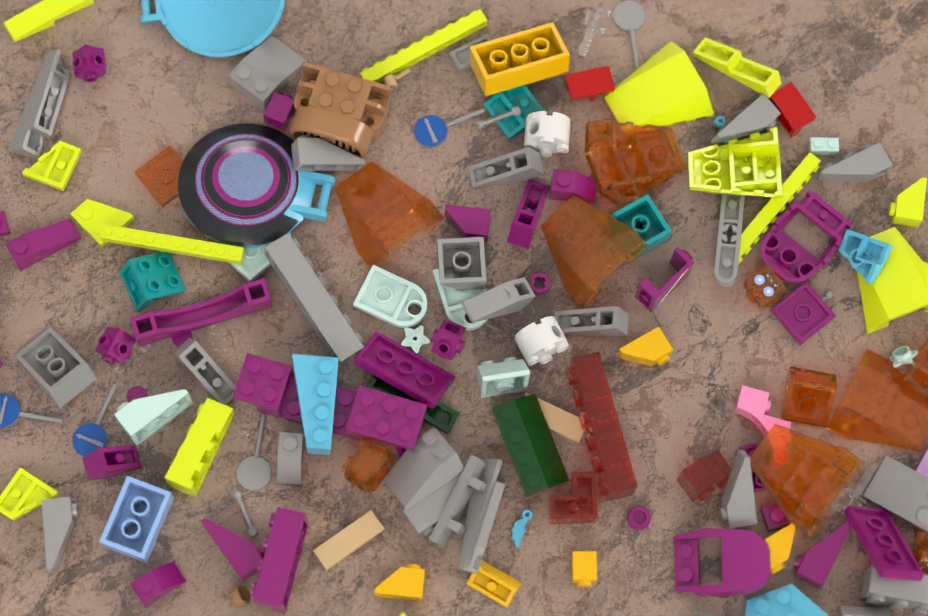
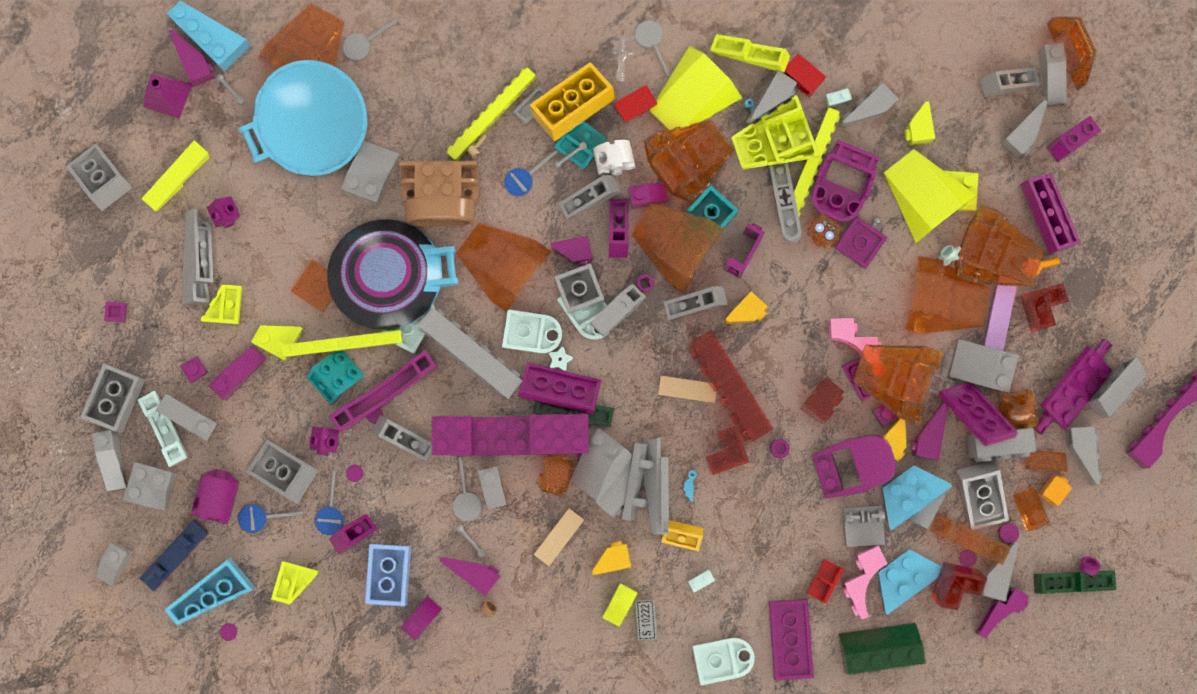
camera: 15 degrees left, 10 degrees up
light grey slope [41,497,79,574] -> none
light aqua slope [114,389,193,446] -> none
neon yellow wedge [165,398,235,498] -> none
magenta slope [250,507,309,614] -> none
magenta brick [263,92,295,131] -> none
light grey slope [291,135,365,171] -> none
medium azure wedge [292,354,339,455] -> none
magenta brick [430,319,466,360] -> none
light aqua slope [476,357,530,398] -> none
dark green slope [492,394,569,498] -> none
white brick [514,316,569,366] -> none
yellow brick [571,551,597,587] -> none
light grey slope [719,450,757,529] -> none
clear orange slope [781,366,837,428] -> none
medium azure slope [839,229,893,284] -> none

